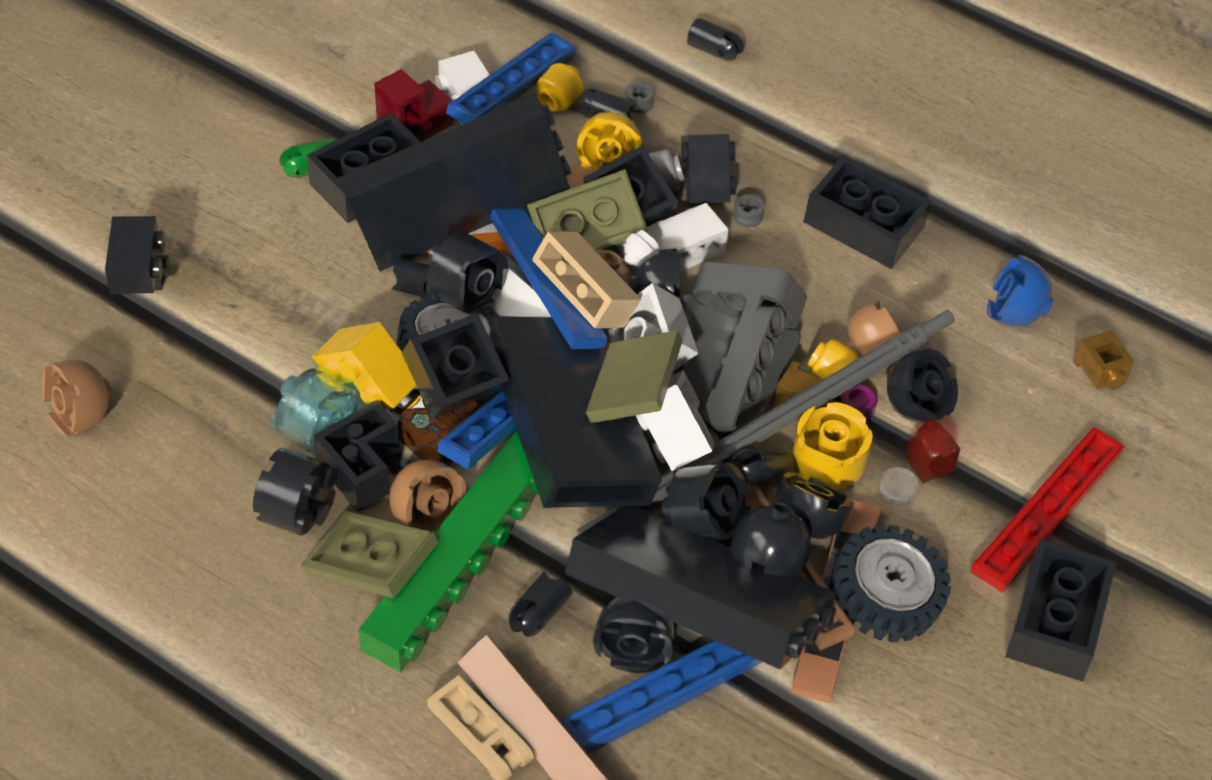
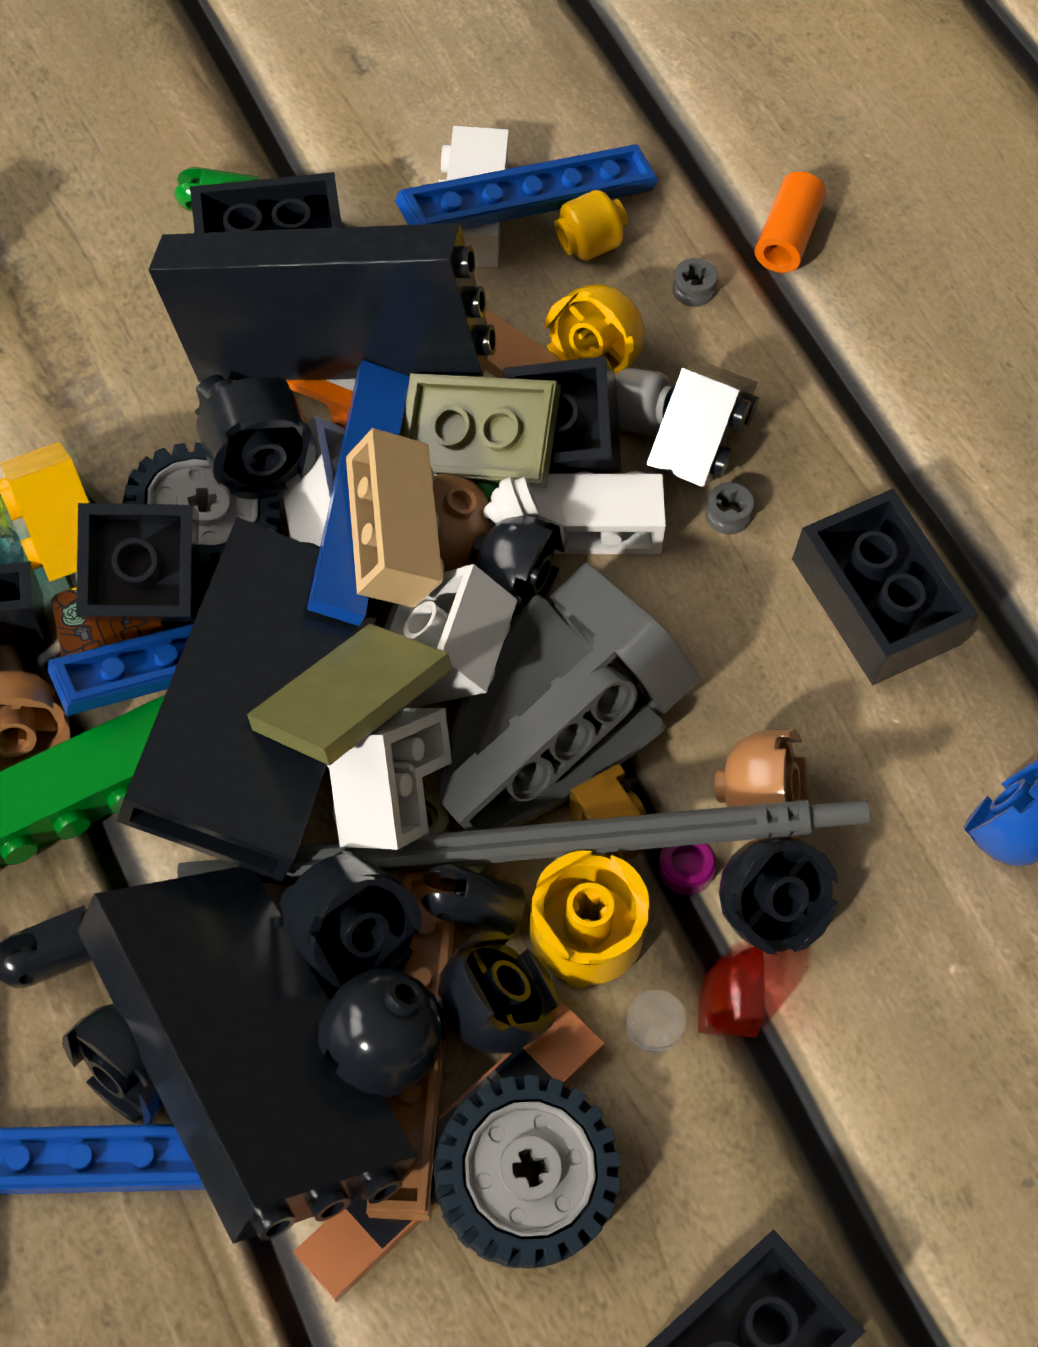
camera: 30 degrees right, 10 degrees up
dark red brick [374,69,453,142] -> none
black piece [578,88,636,120] -> none
black piece [687,18,744,61] -> none
yellow head [806,339,860,379] -> none
red tile [970,427,1125,593] -> none
none -> orange brick [755,171,826,273]

